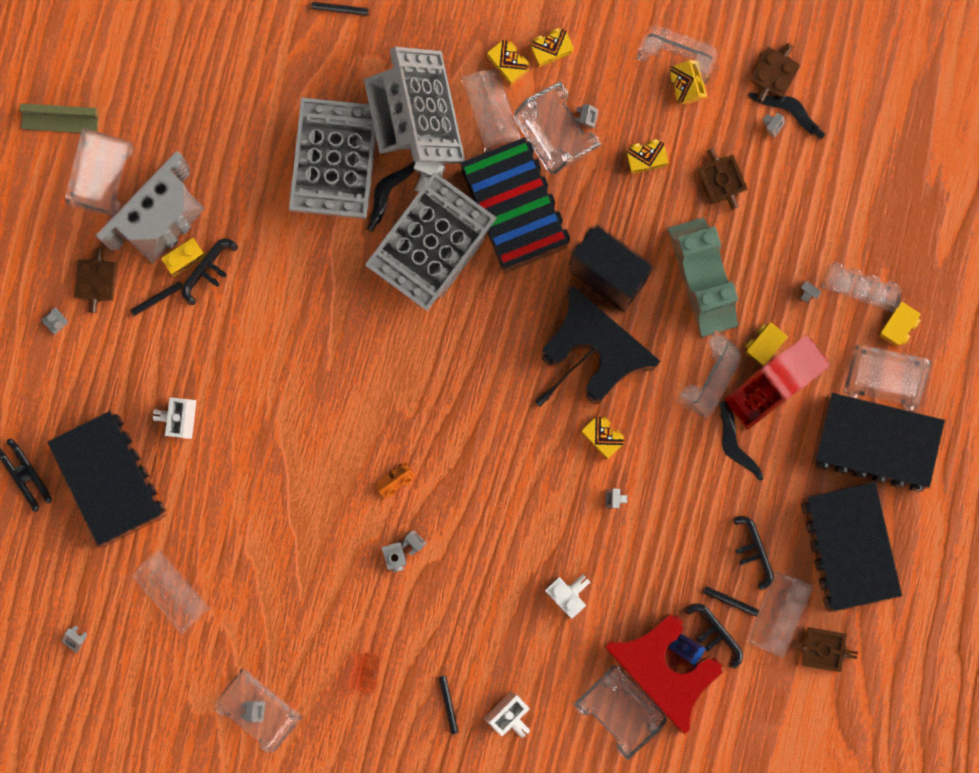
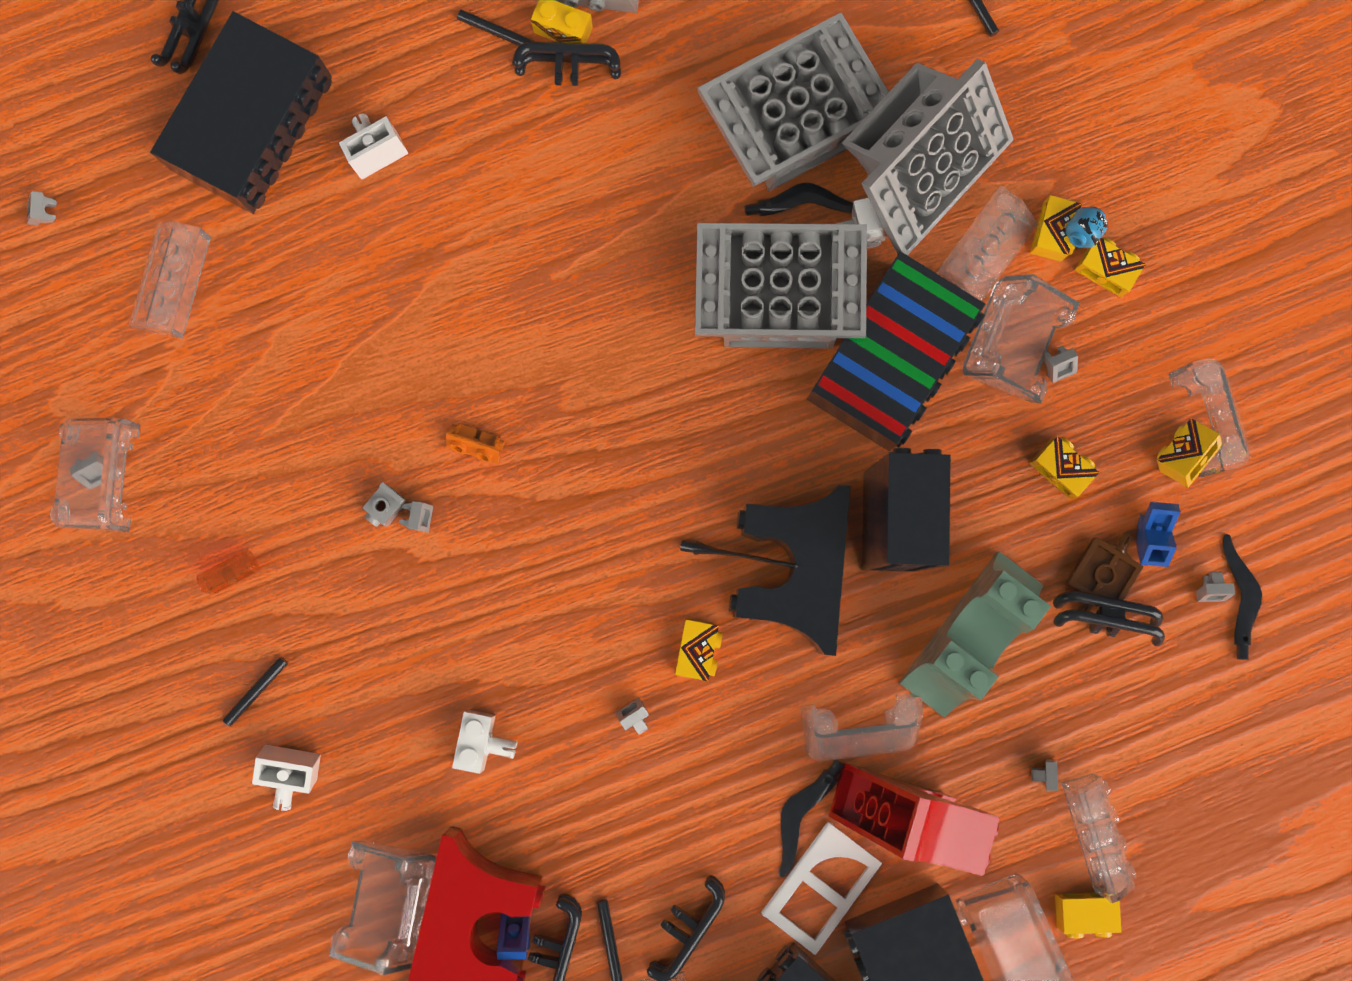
camera: 55 degrees right, 0 degrees up
yellow brick [745,322,789,368] -> none
reddish brown plate [749,43,801,102] -> none
none -> white window [761,822,882,955]
none -> black piece [1053,591,1165,646]
none -> dark azure head [1066,207,1108,248]
none -> blue brick [1136,502,1181,567]

